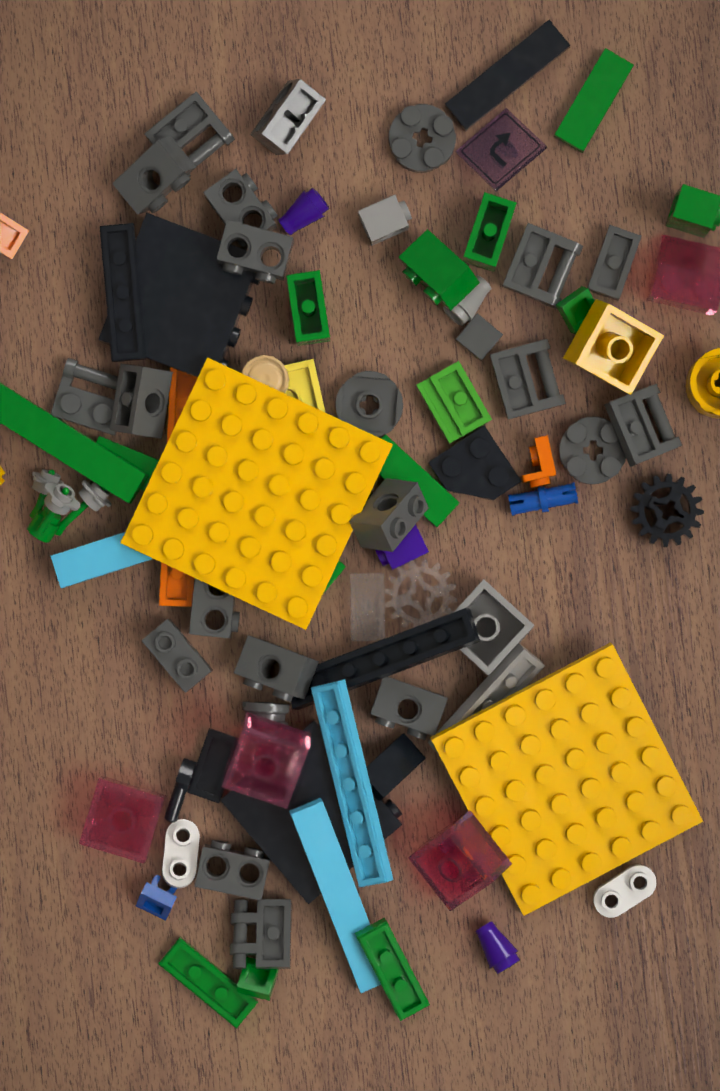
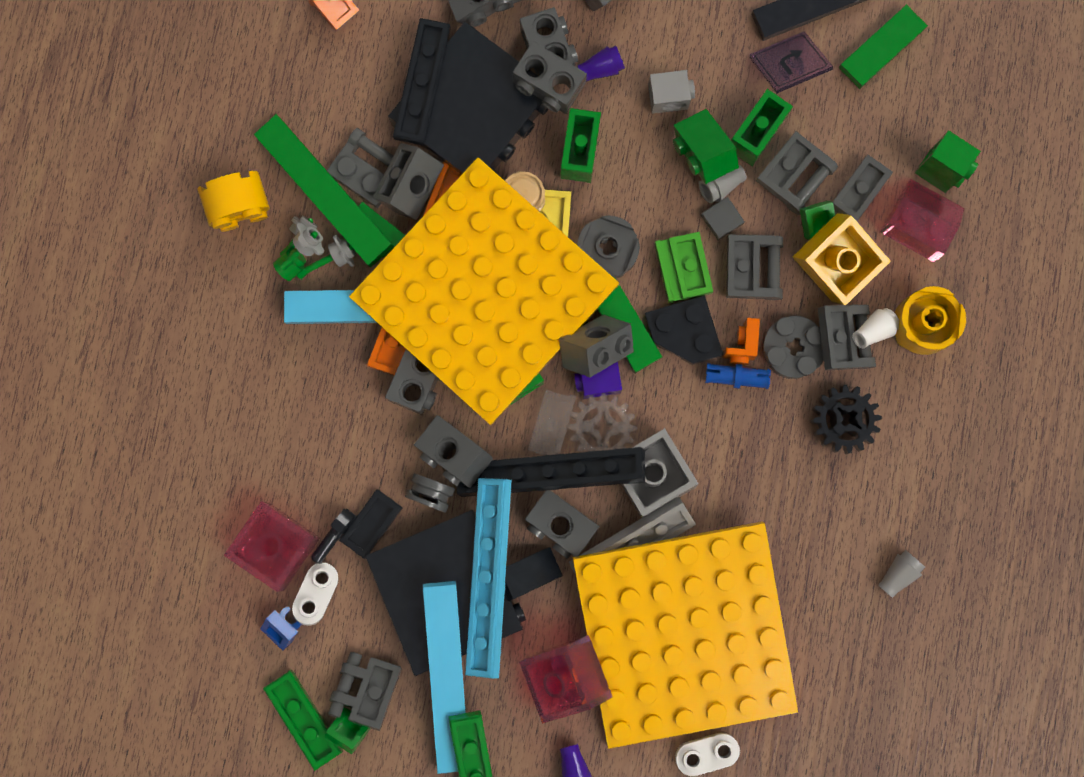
camera: 20 degrees right, 5 degrees down
dark grey brick [141,619,213,693] -> none
dark grey brick [194,840,270,901] -> none
clear pink brick [222,712,311,809] -> none
dark grey plate [389,104,456,173] -> none
none -> white cone [852,308,899,349]

